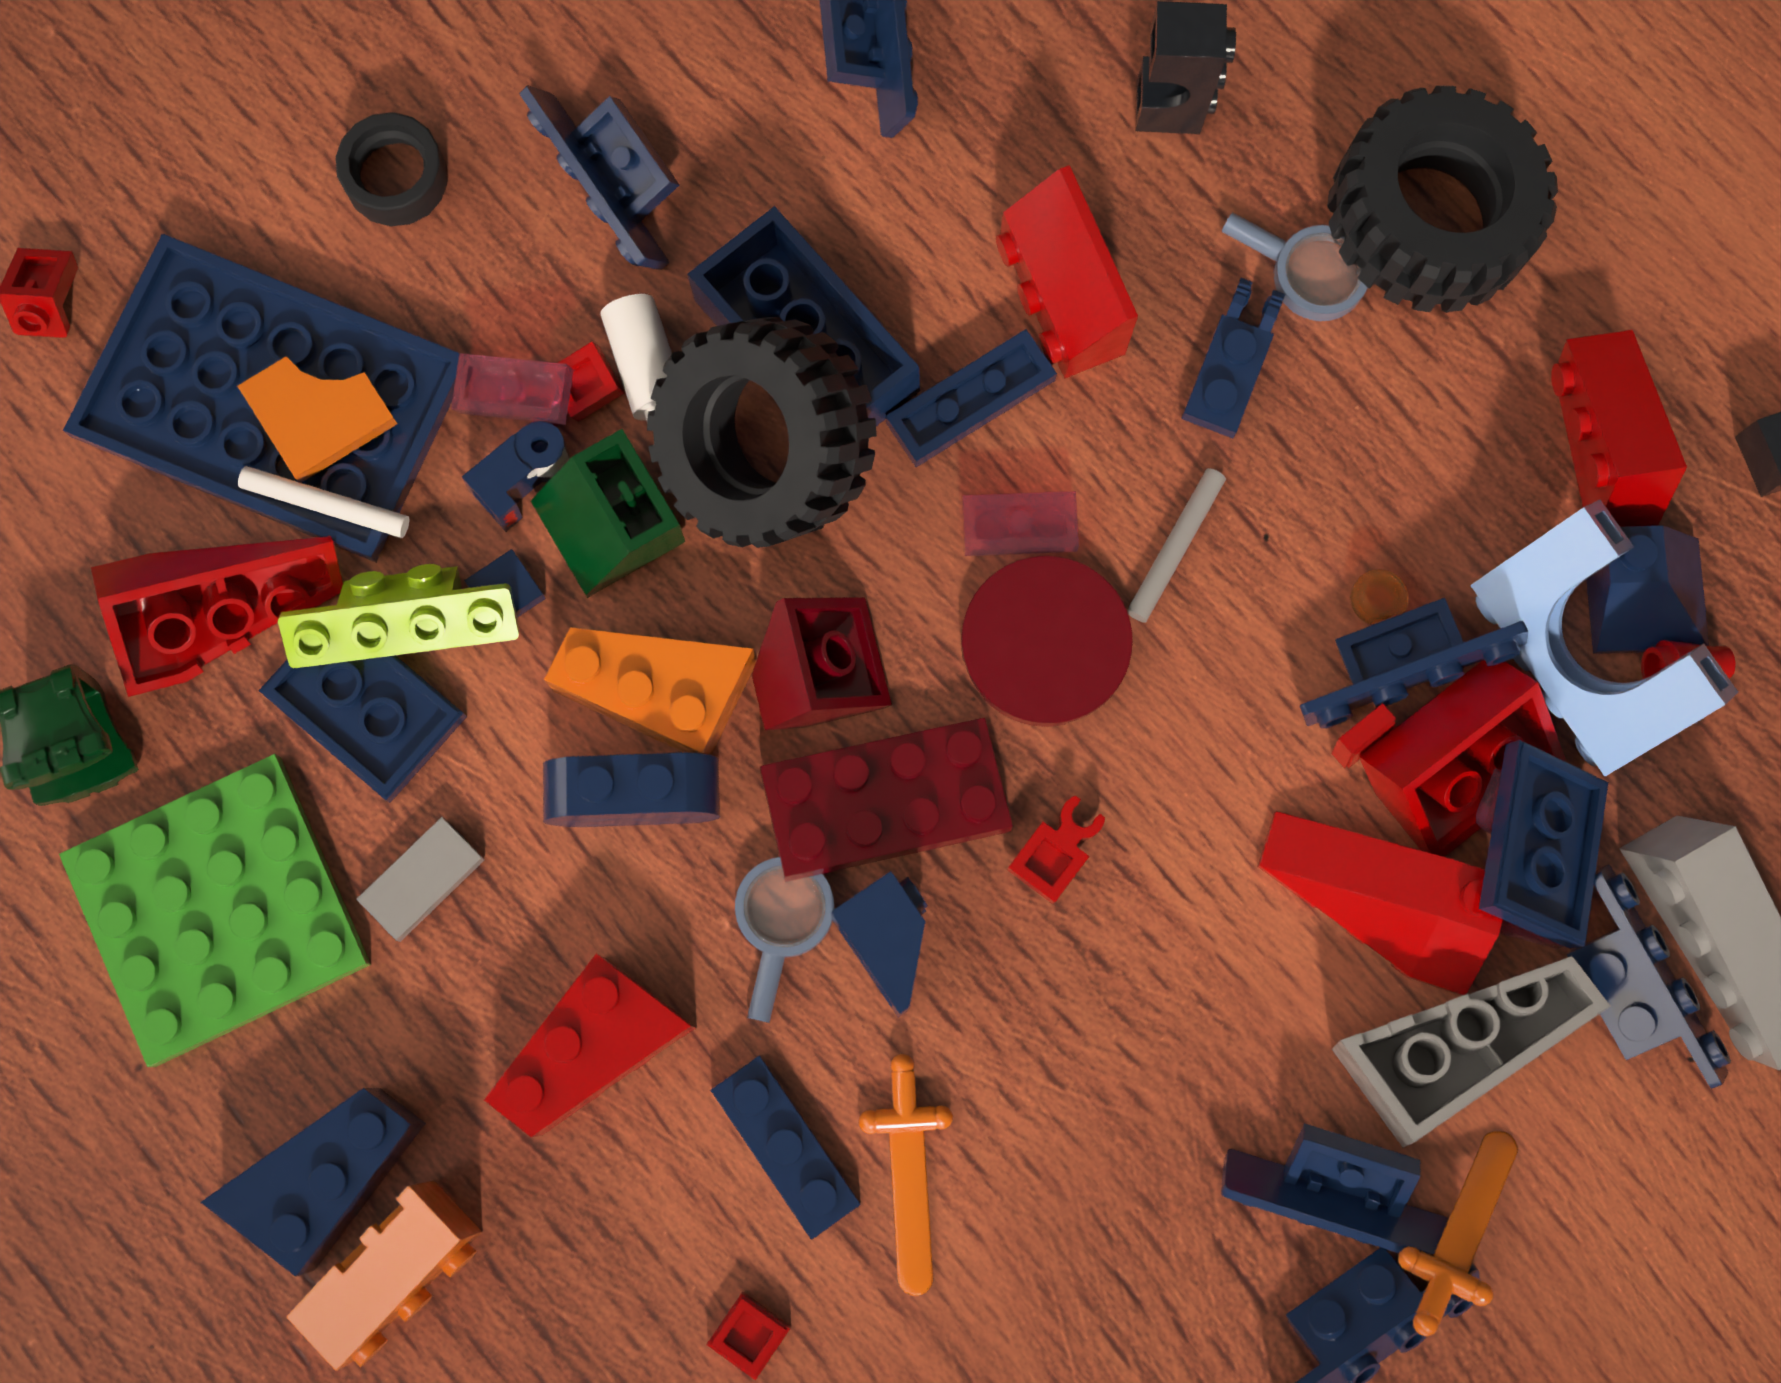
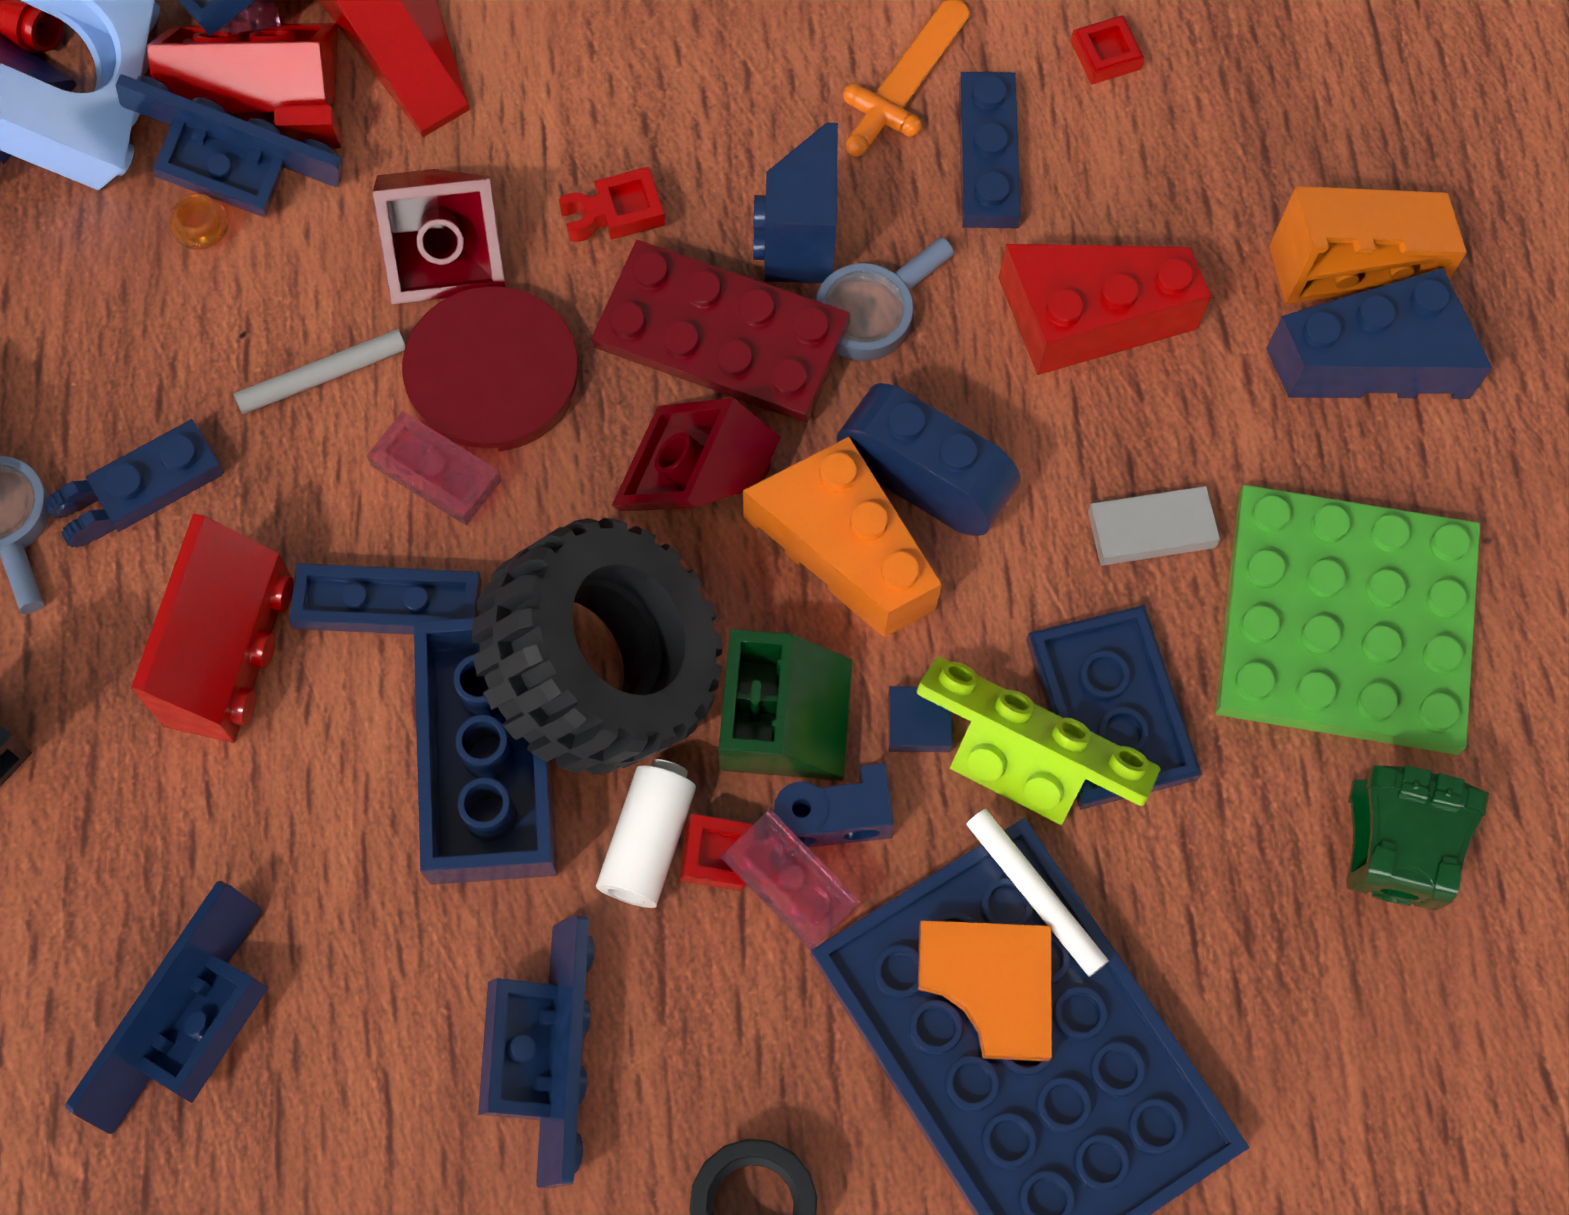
camera: 145 degrees left, 10 degrees down
red wedge [91,536,343,697] -> none
none -> dark red slope [373,169,506,304]

